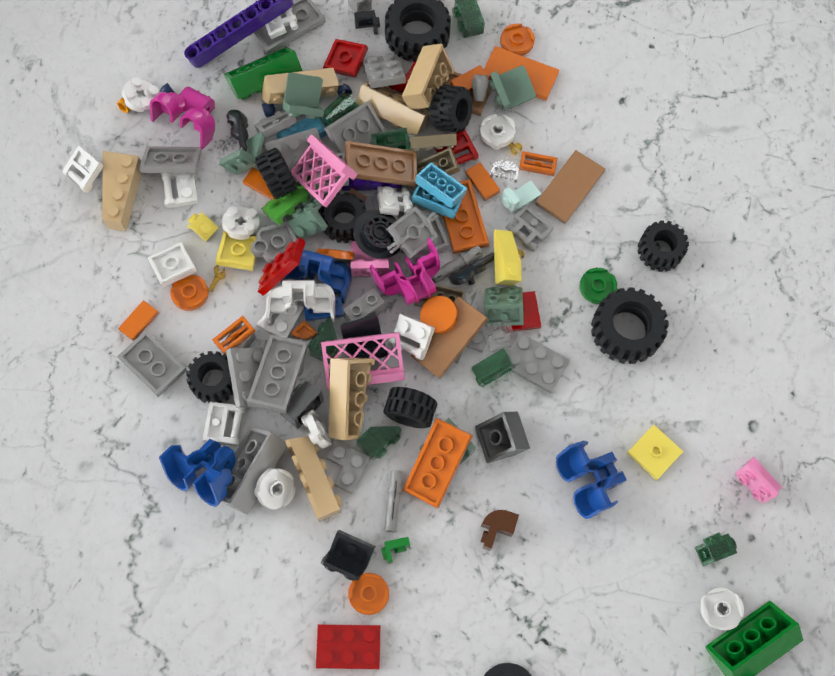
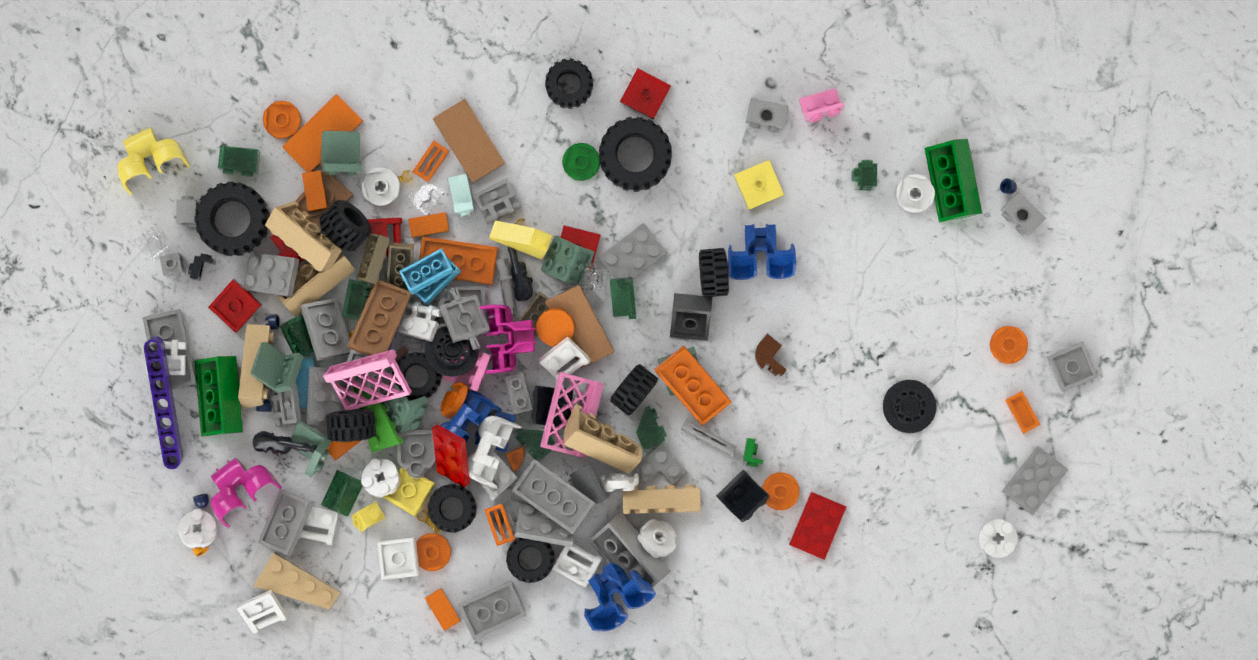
camera: 65 degrees left, 15 degrees up
light grey cone [472,74,489,101] -> none
none -> clear green panel [321,470,363,517]
none -> black tyre [427,484,477,532]
none -> red plate [620,68,671,120]
none -> black tyre [699,248,729,298]
none -> light grey brick [746,98,788,133]

